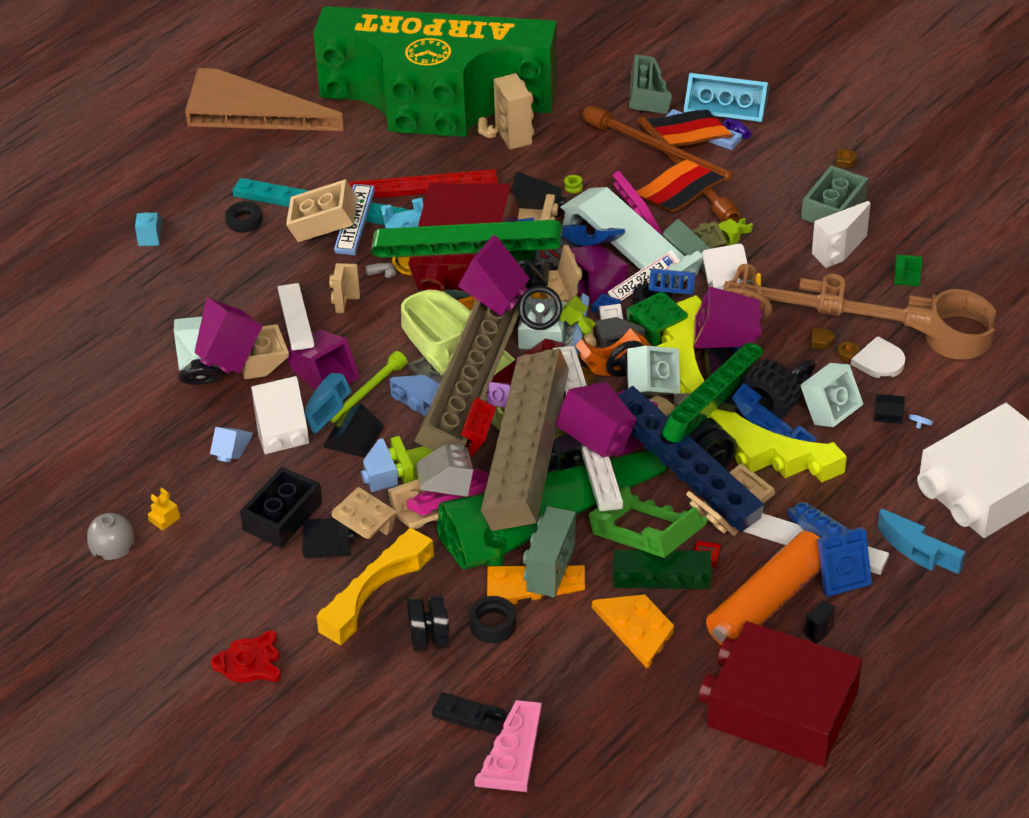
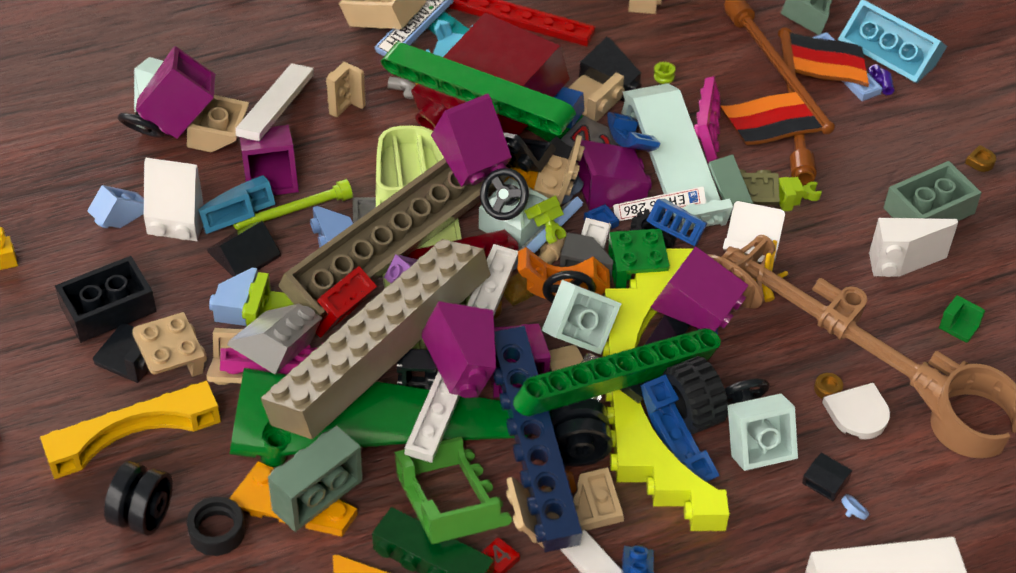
camera: 25 degrees right, 5 degrees up
pearl gold tile [811,328,834,349] -> none

